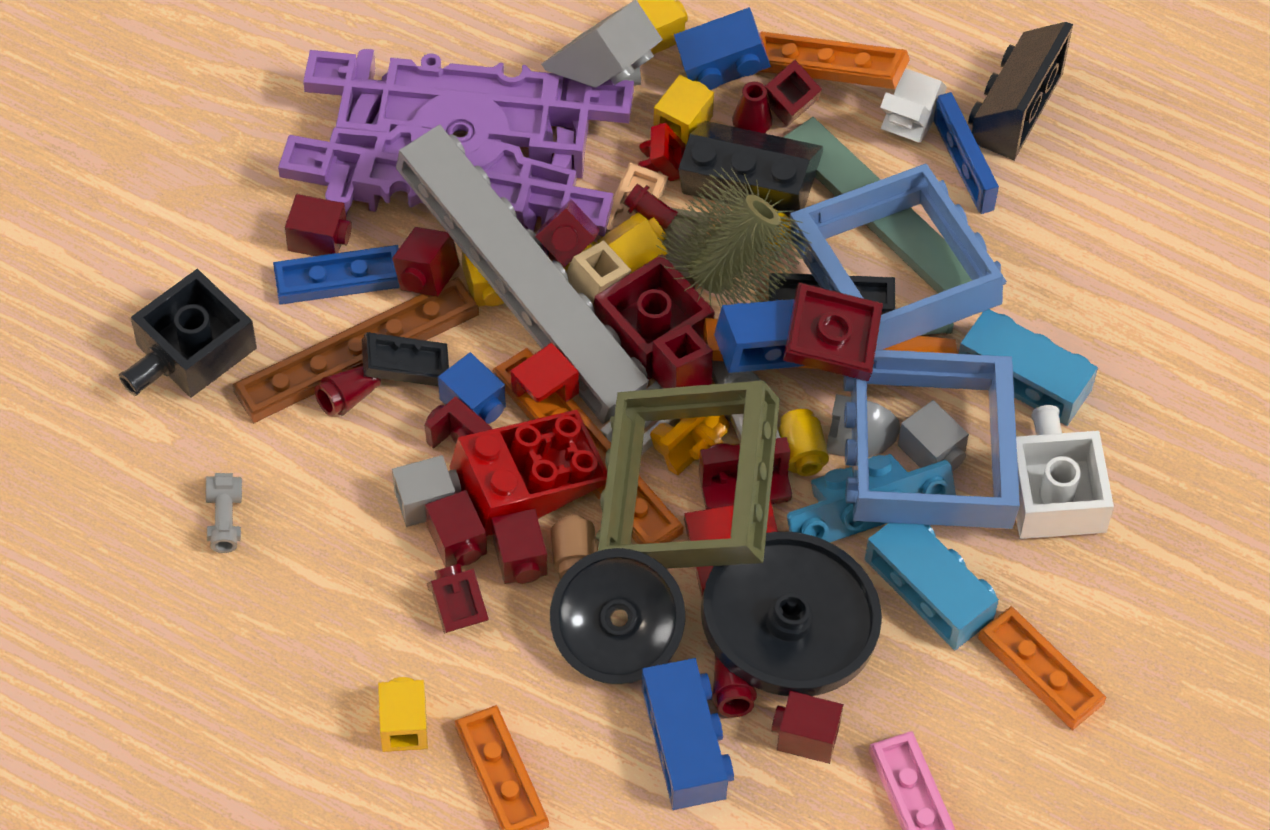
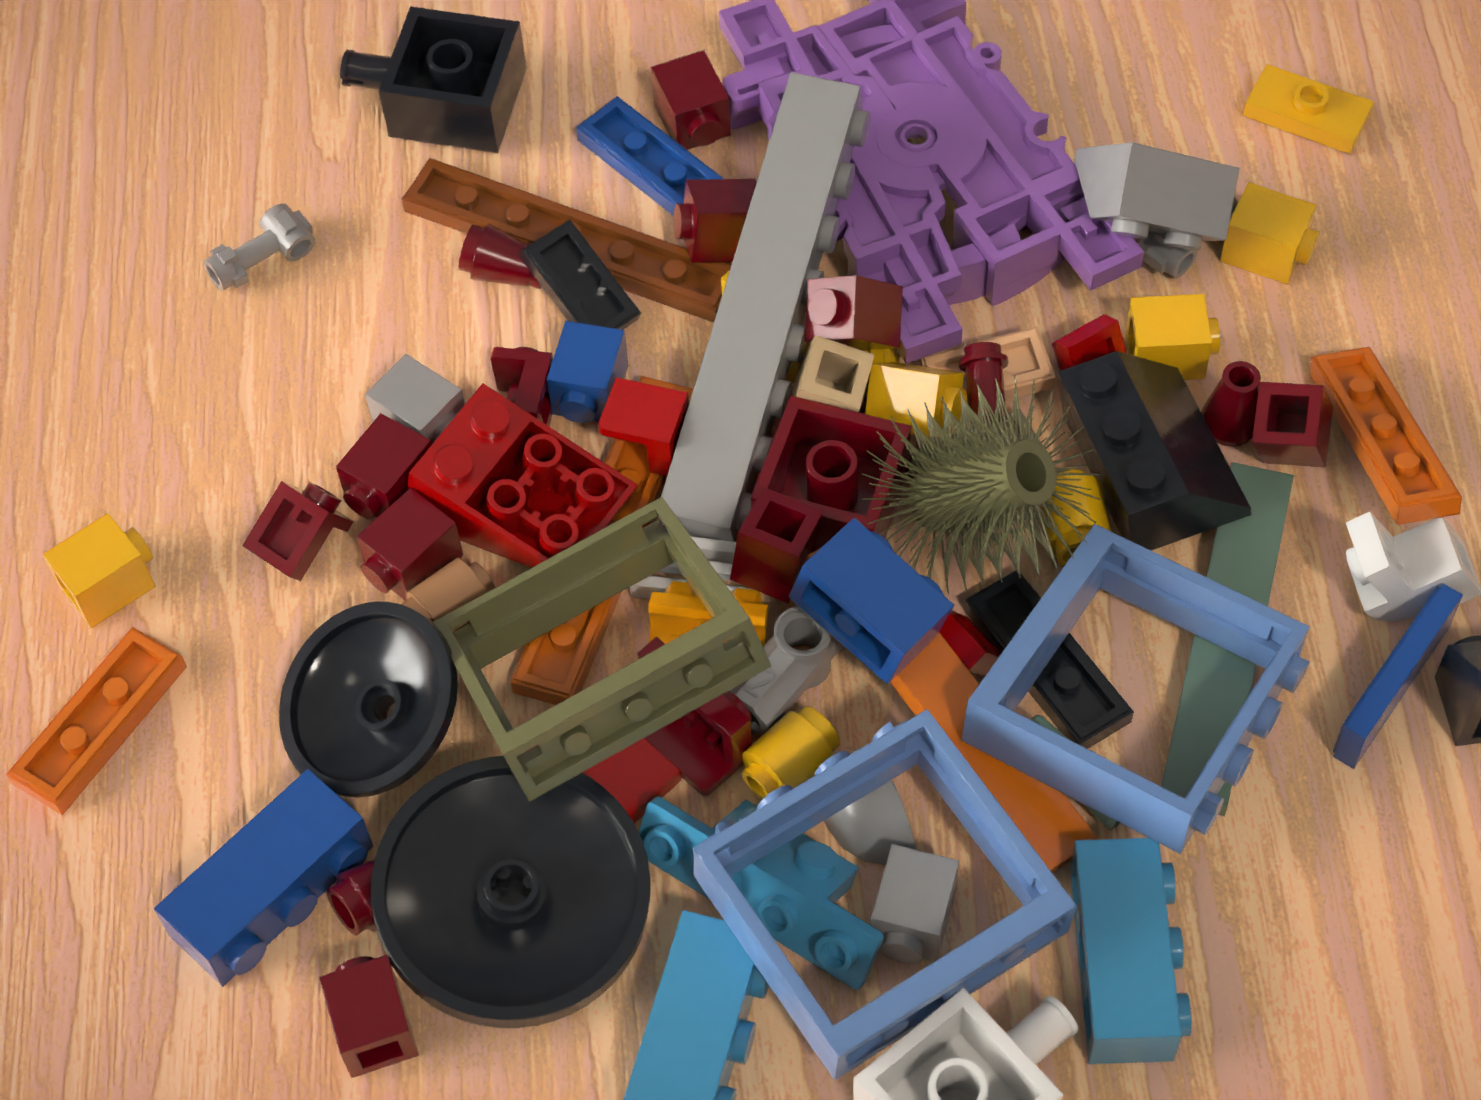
camera: 60 degrees right, 0 degrees up
blue brick [674,7,771,90] -> none
dark red tile [783,283,883,381] -> none

